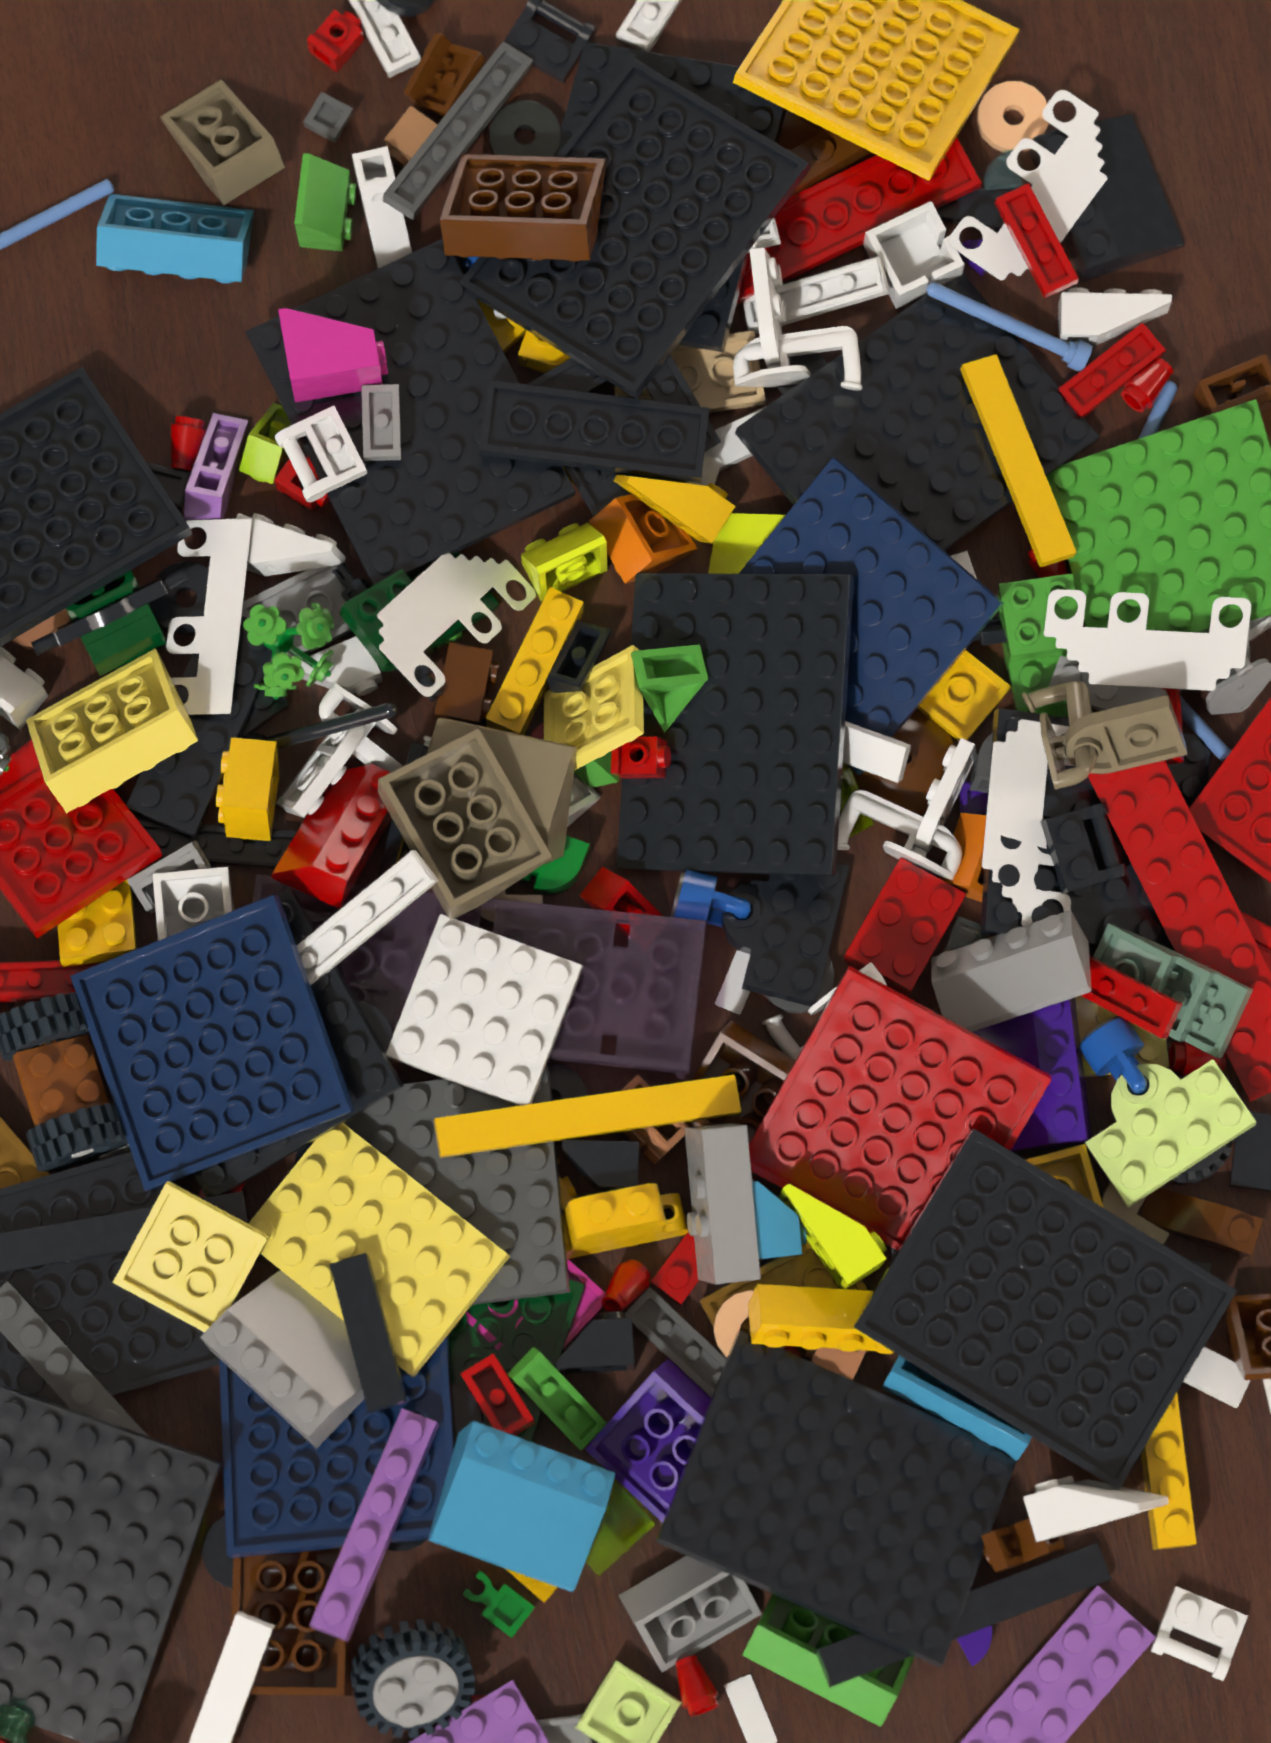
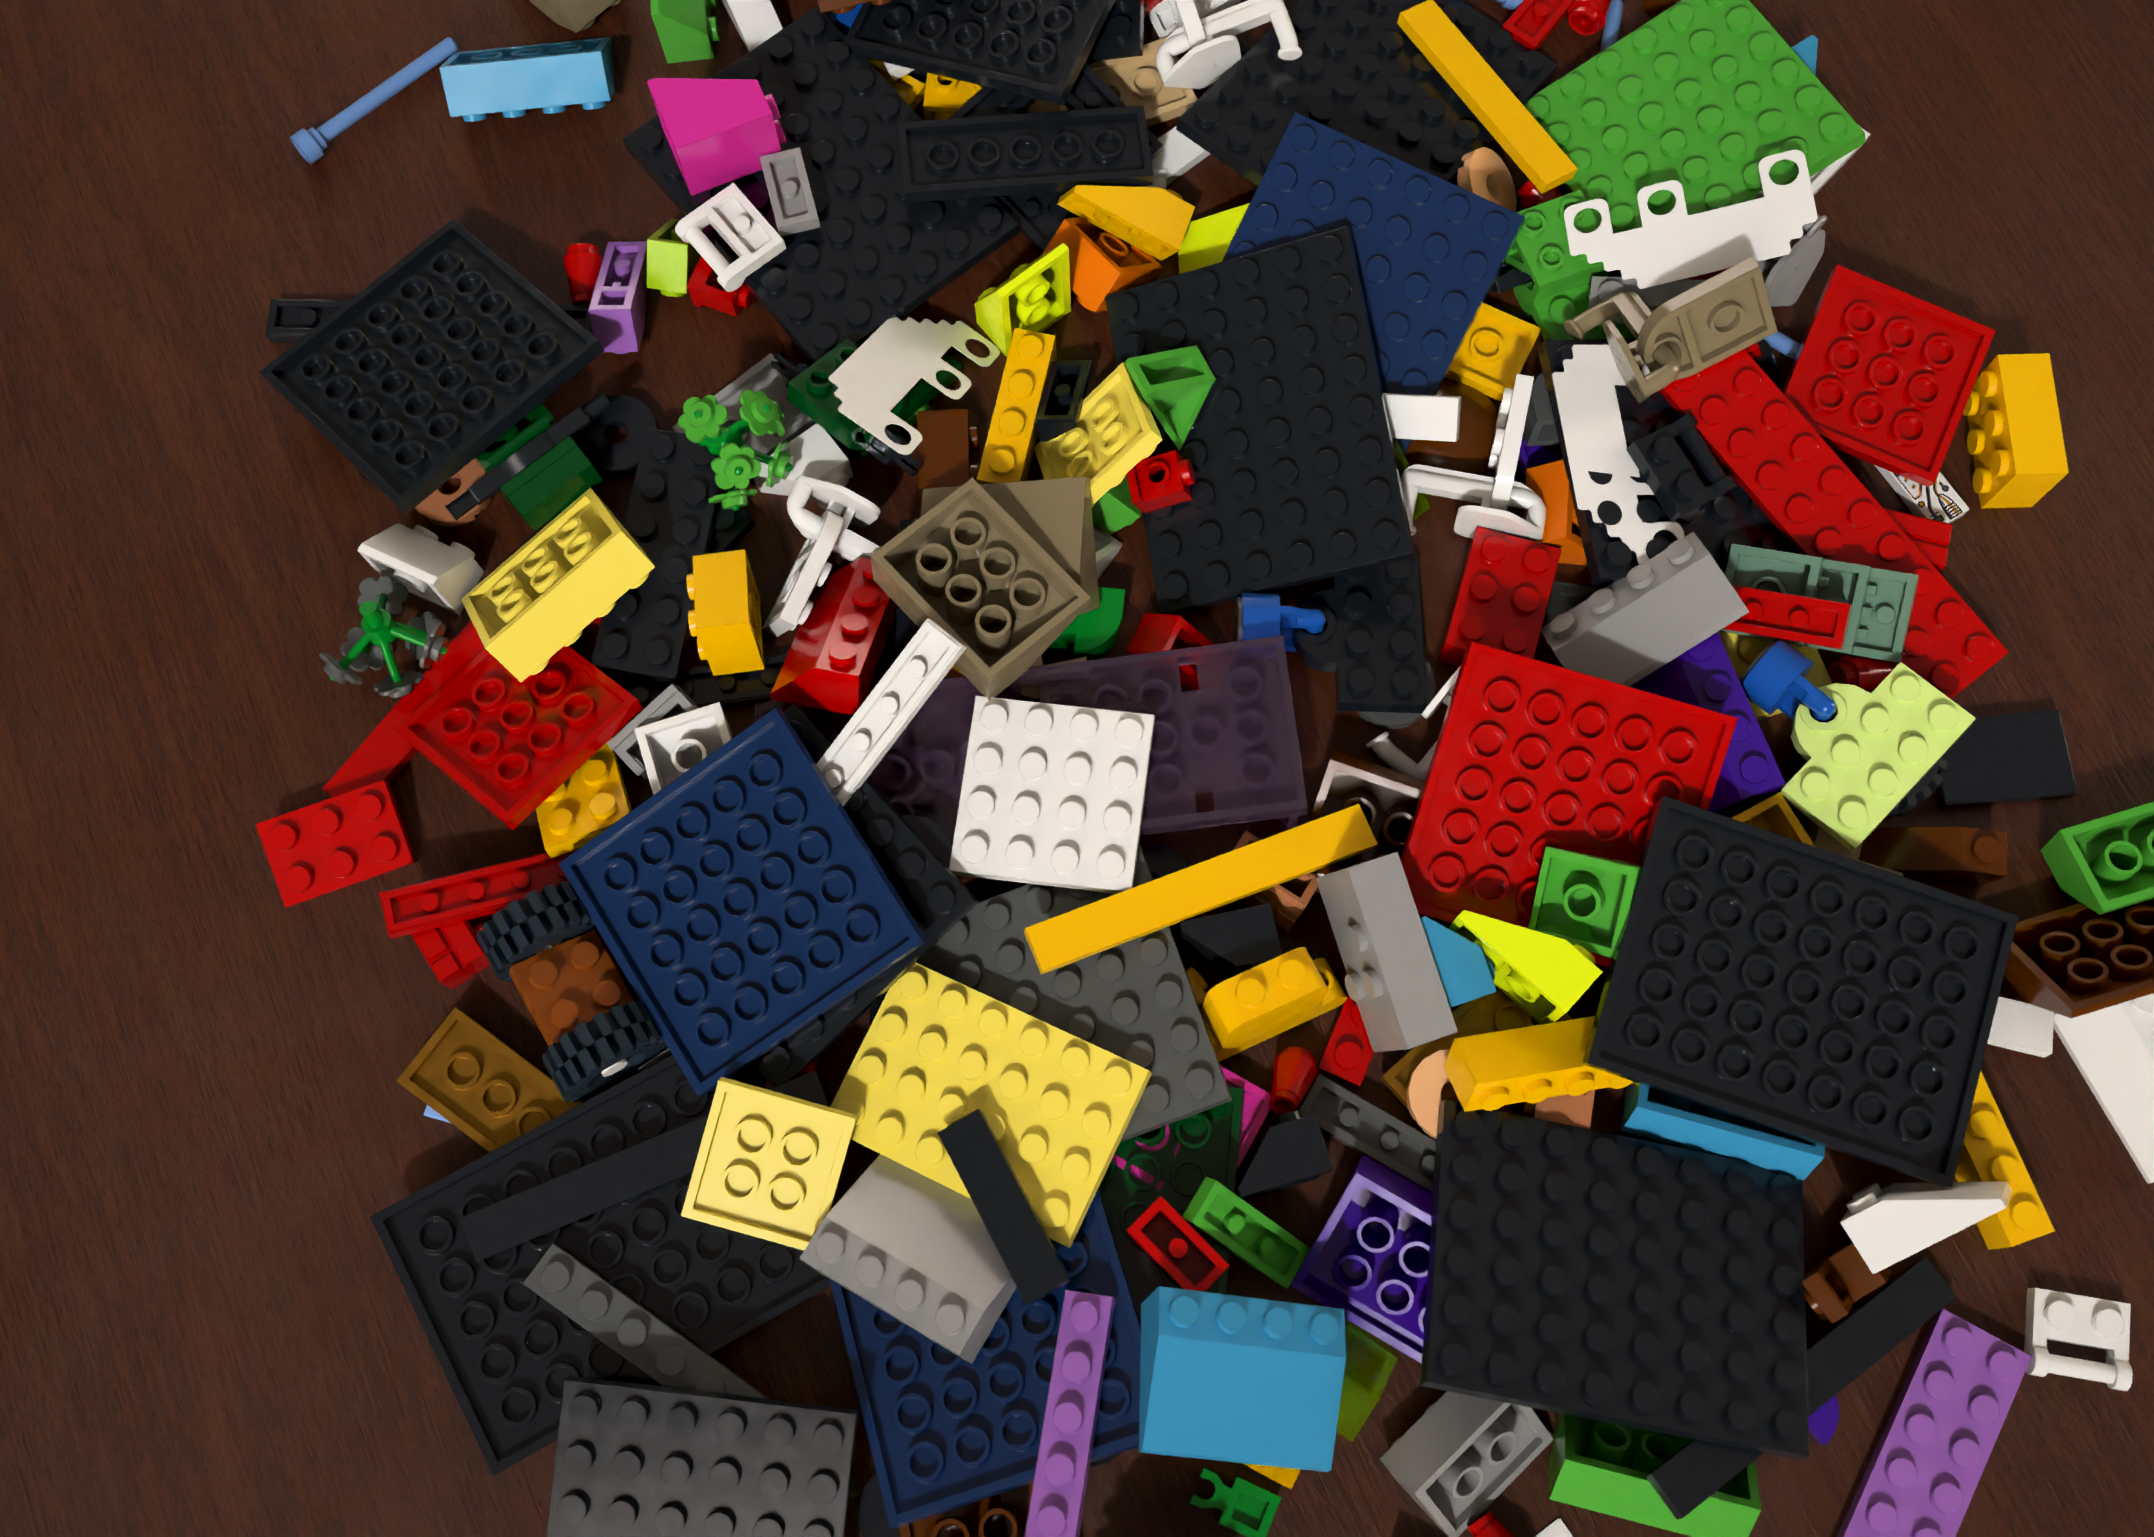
camera: 10 degrees left, 5 degrees down
white piece [166,518,252,715] -> none
white slope [236,513,346,576] -> none
black piece [240,703,397,750] -> none
white sticker [715,950,750,1014] -> none
none -> light nougat tile [1457,147,1517,212]
none -> bright green slope [1528,846,1641,958]

